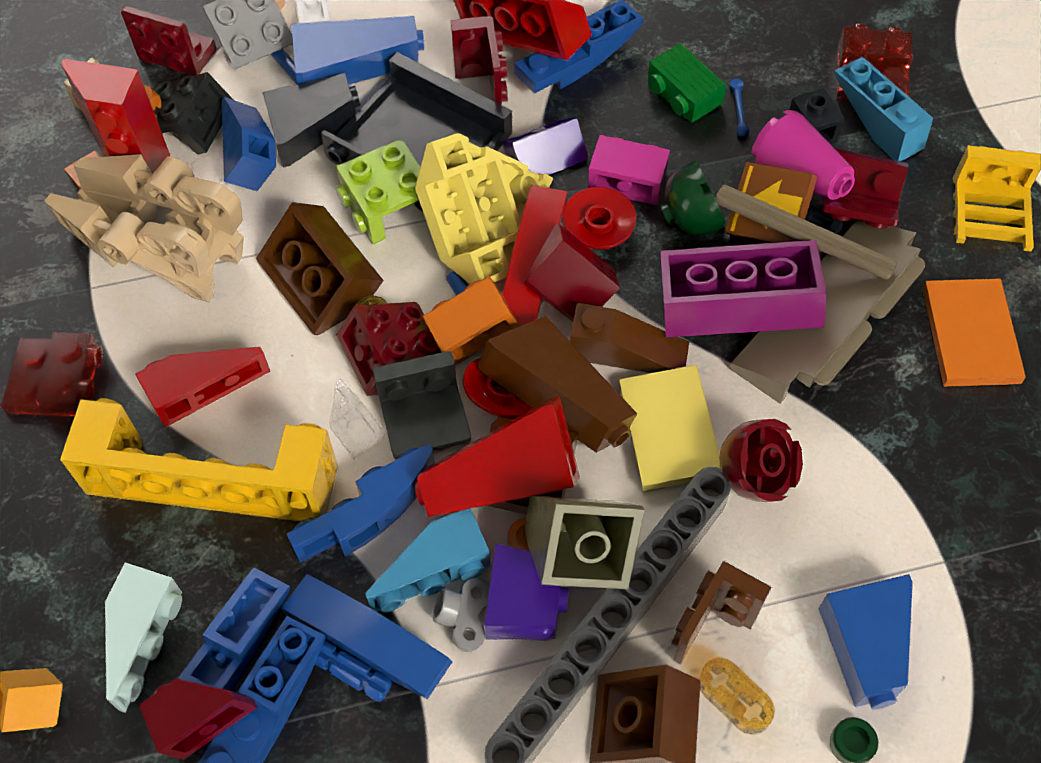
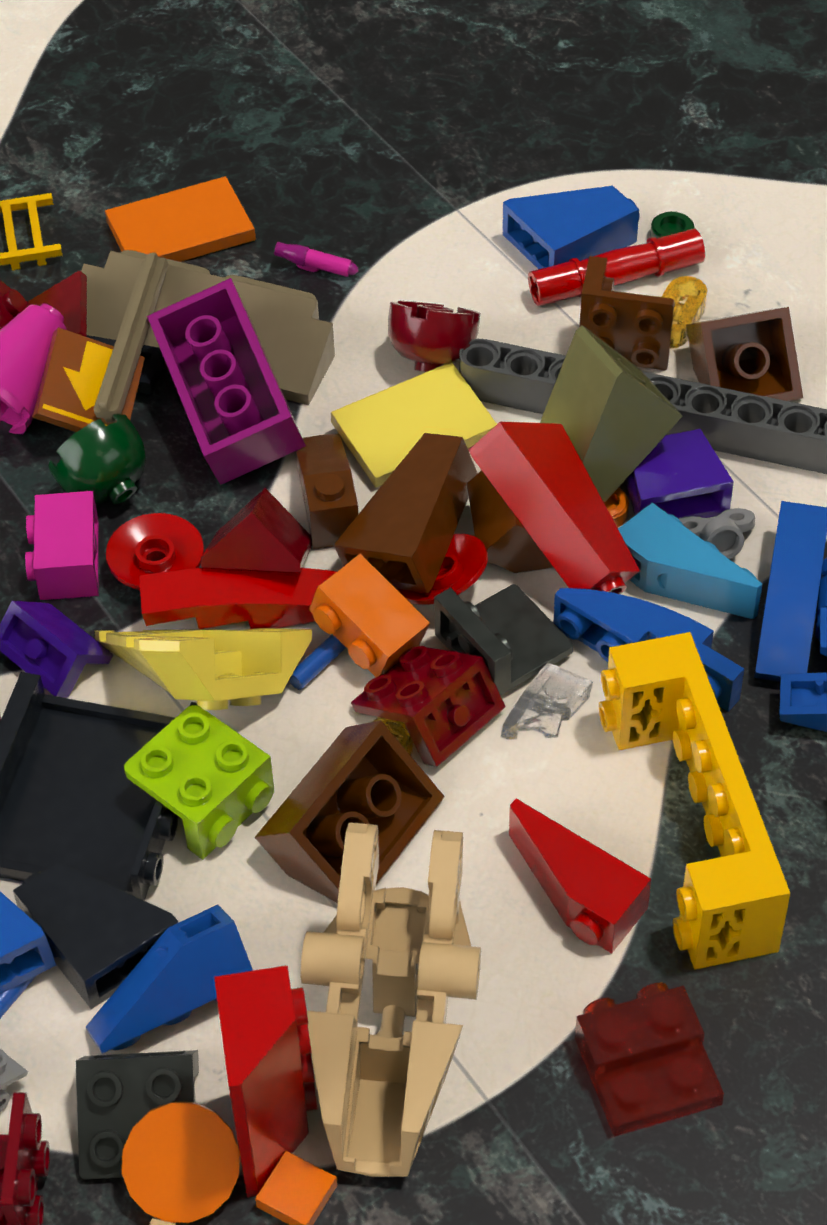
camera: 110 degrees left, 10 degrees down
none -> piece [274,242,358,277]
none -> red piece [528,228,705,306]

